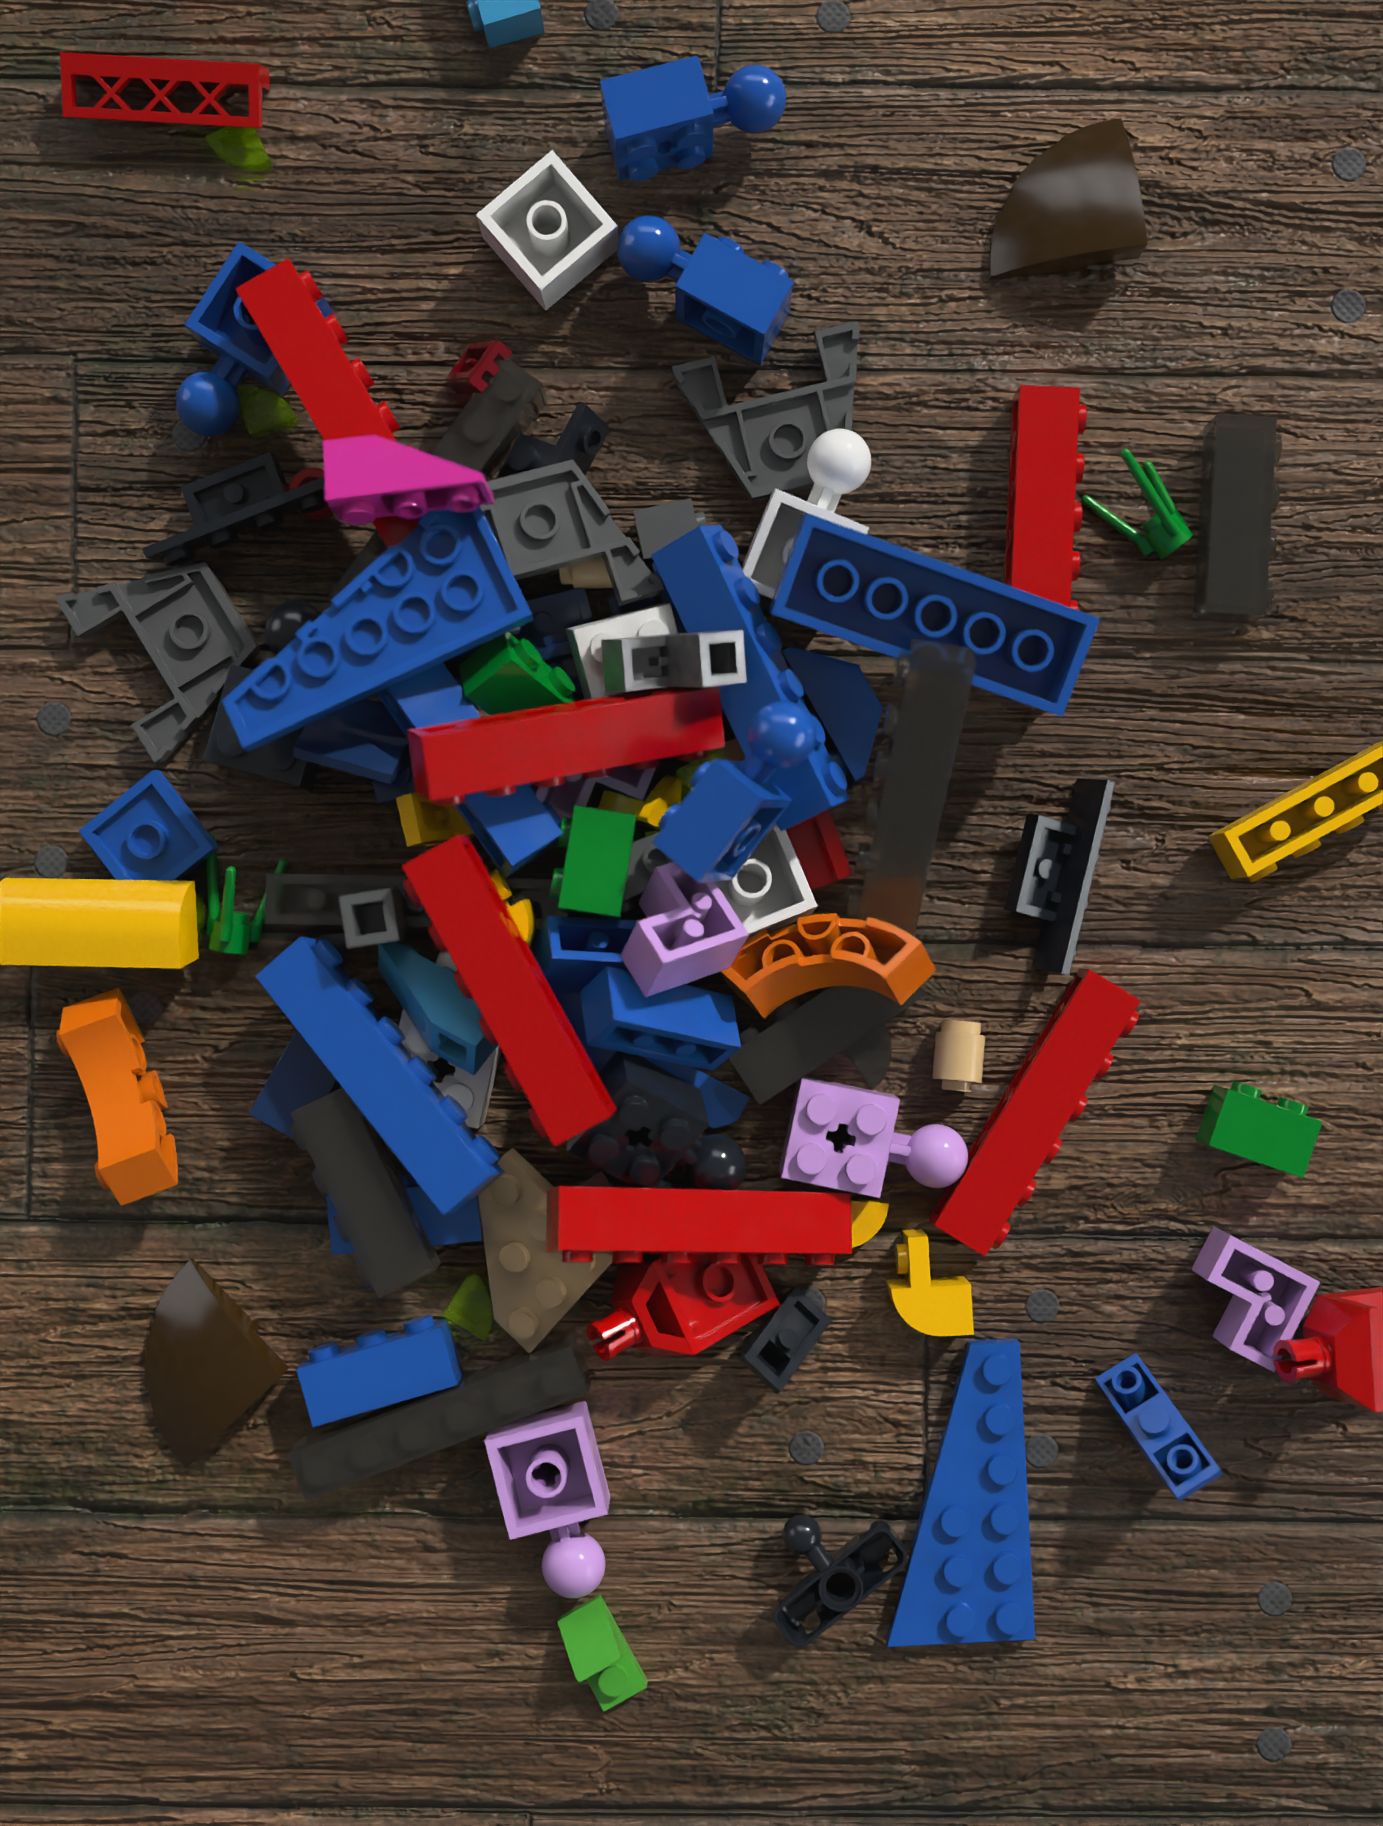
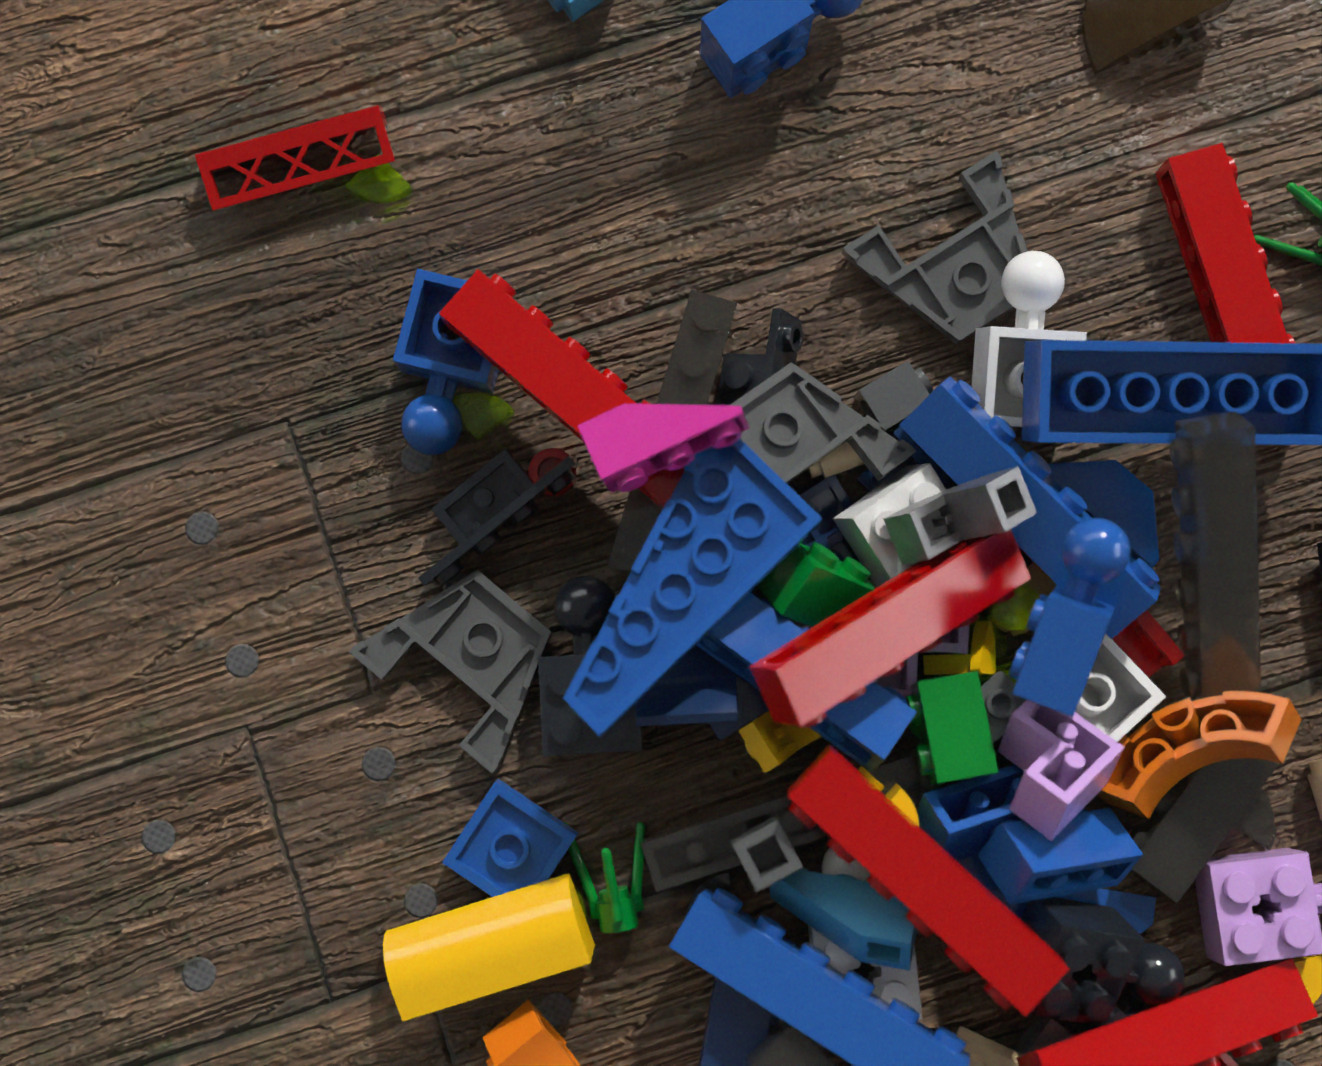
camera: 15 degrees left, 5 degrees down
dark red tile [445,340,512,394] -> none
white brick [476,150,619,311] -> none
blue brick [617,215,794,366] -> none

